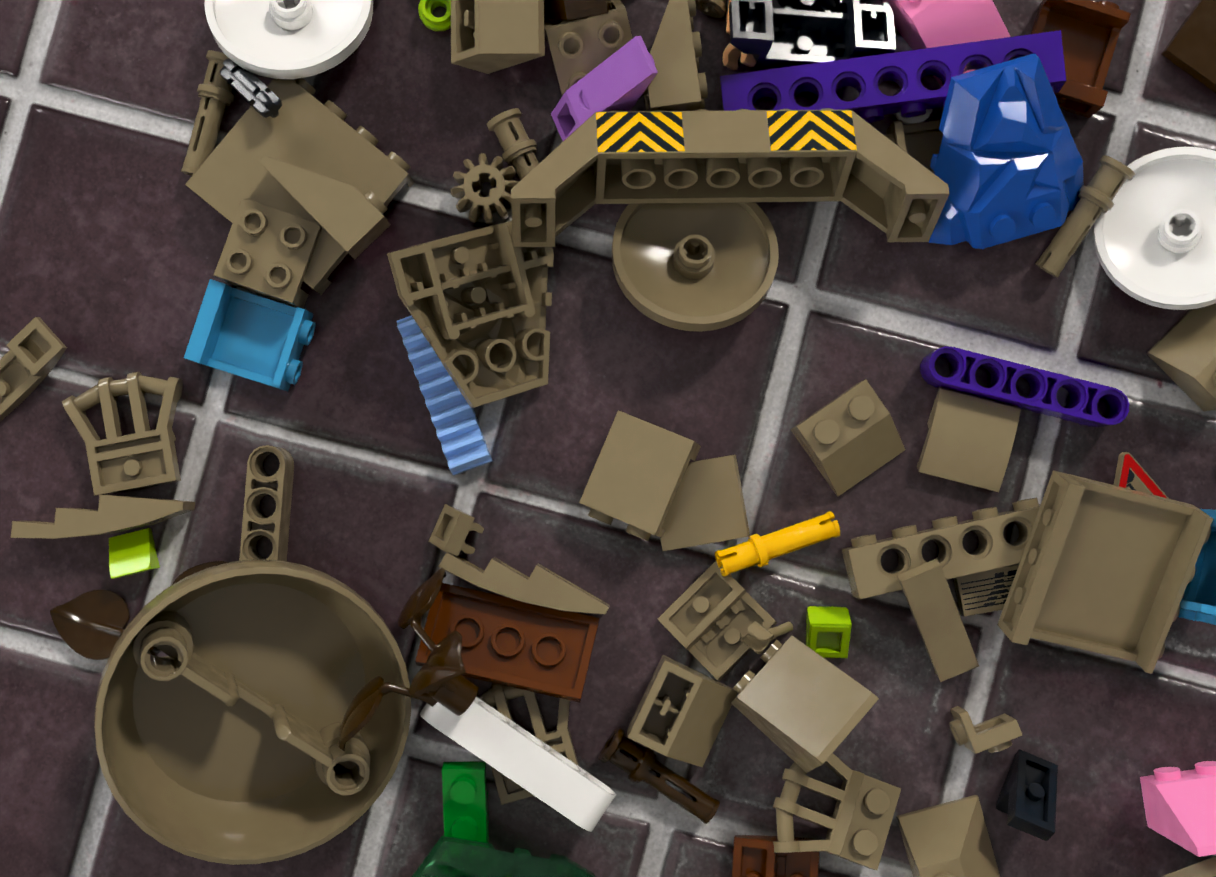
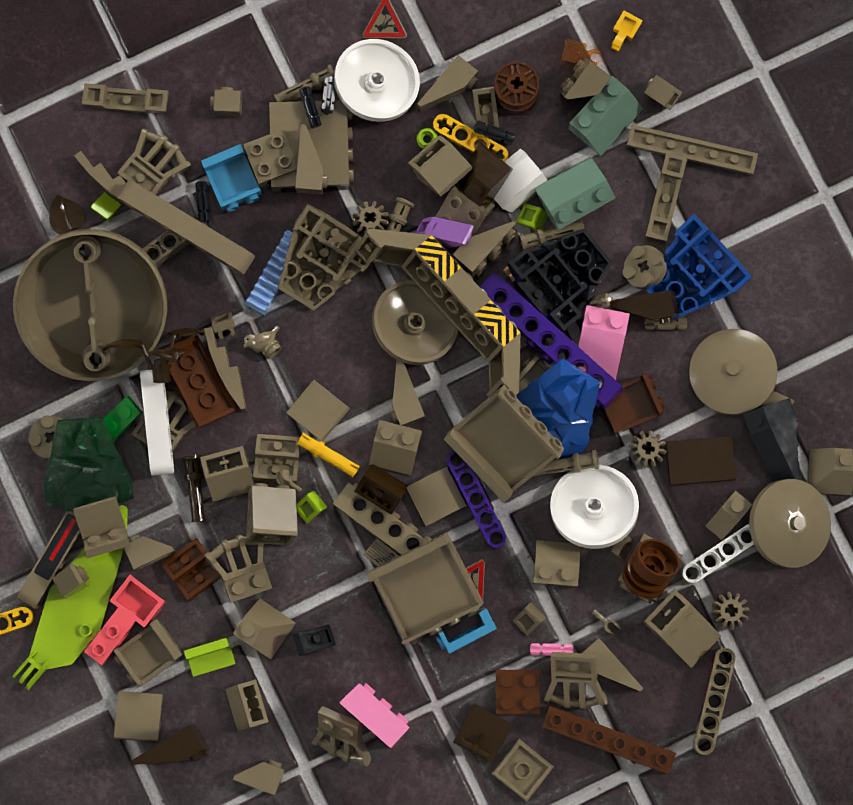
camera: 55 degrees right, 5 degrees down
dark tan panel [579,410,701,541] -> none
dark tan tile [897,559,979,682] -> none
dark tan bracket [949,706,1023,754] -> none
none -> dark tan beam [117,180,255,275]
none -> black axle [195,181,210,224]
none -> dark tan brick [210,87,243,117]
none -> dark tan animal [243,325,282,359]
none -> black axle [299,86,322,129]
none -> dark brown bracket [354,464,408,515]
none -> dark tan slope [390,360,425,426]
none -> dark tan panel [444,385,564,502]
none -> dark tan gear [629,431,666,468]

